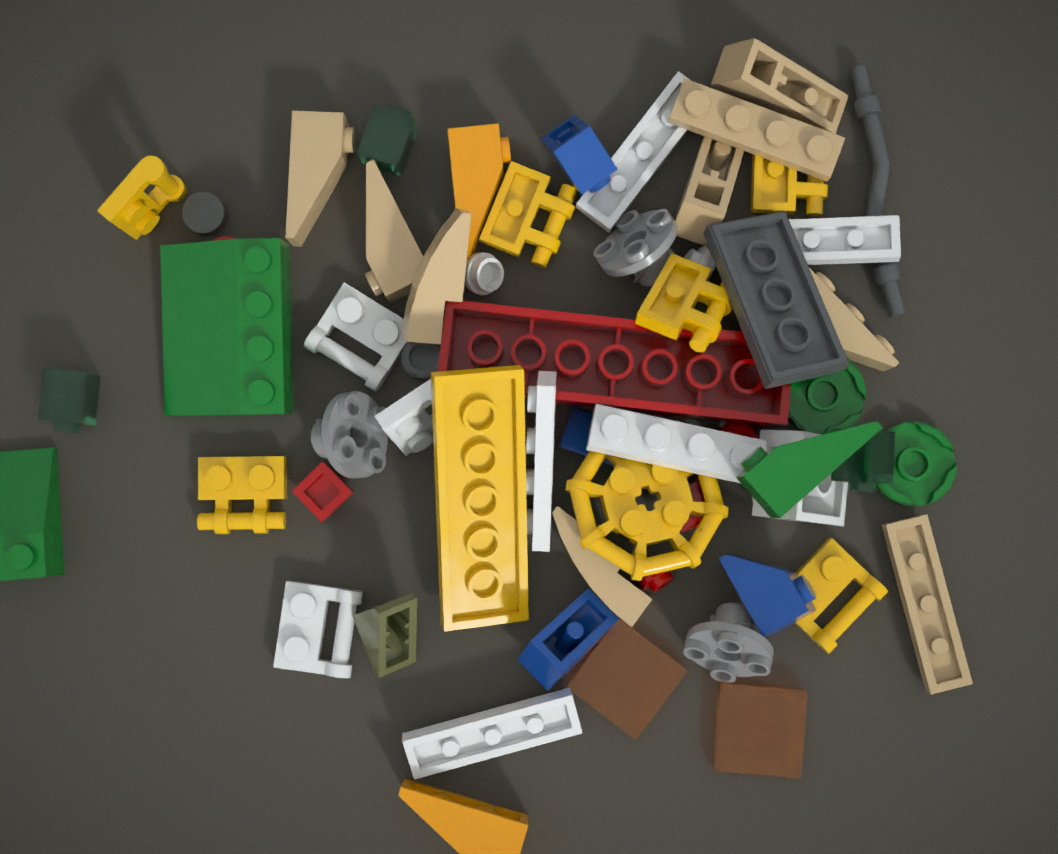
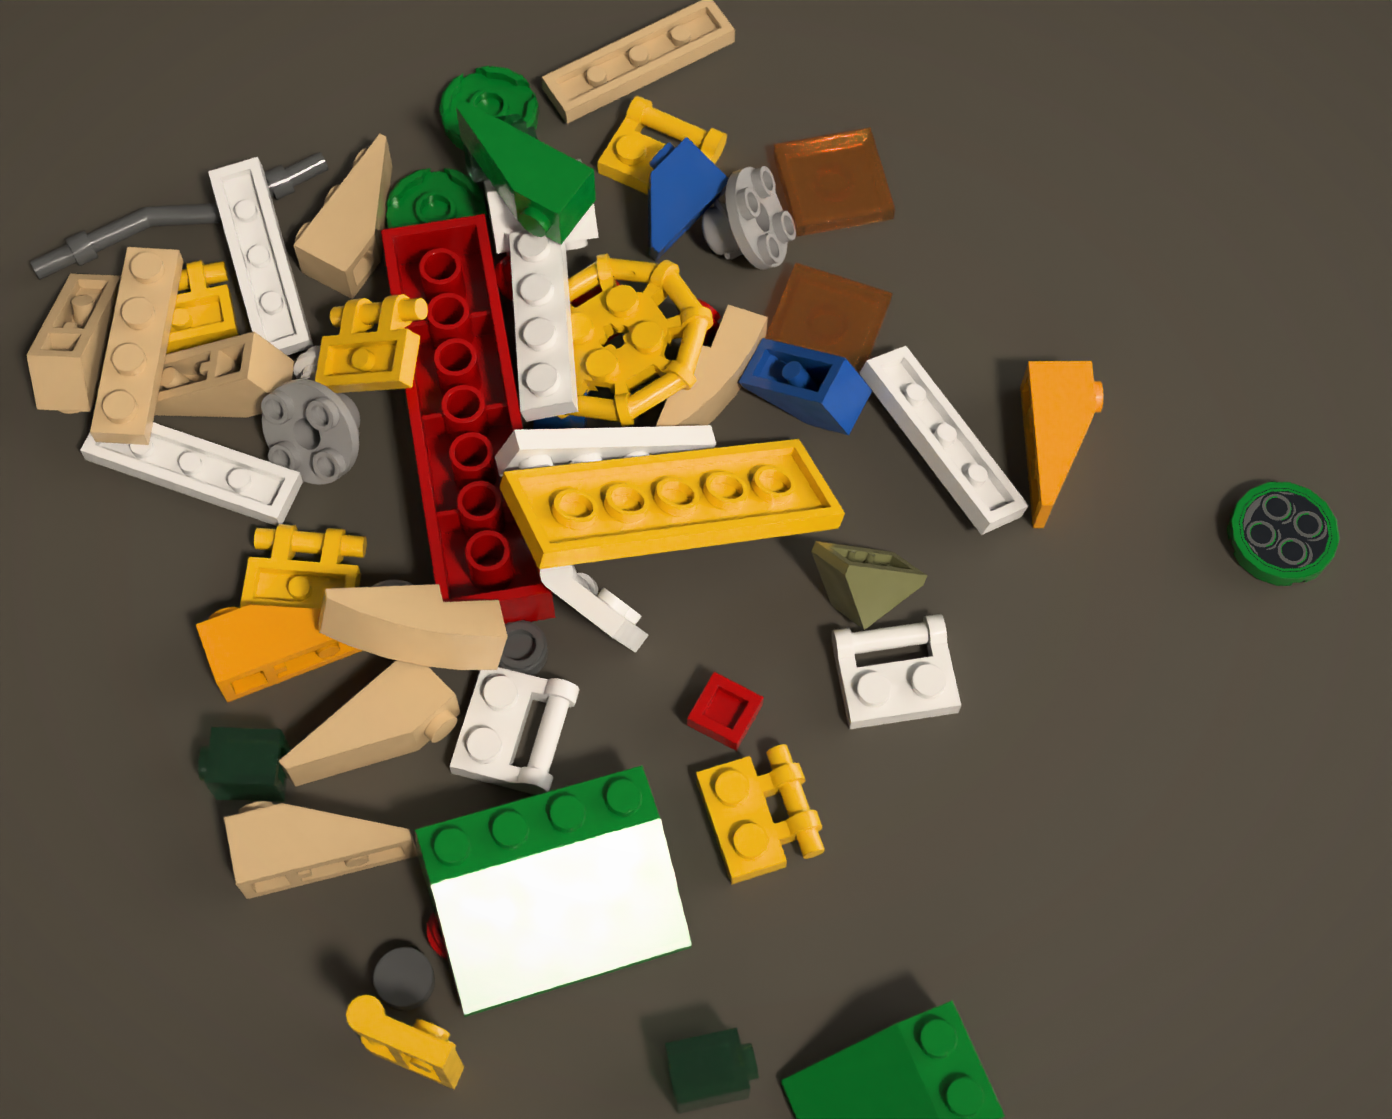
camera: 110 degrees left, 20 degrees down
light grey plate [311,391,388,479] -> none
blue slope [540,114,618,194] -> none
dark grey plate [703,211,850,389] -> none

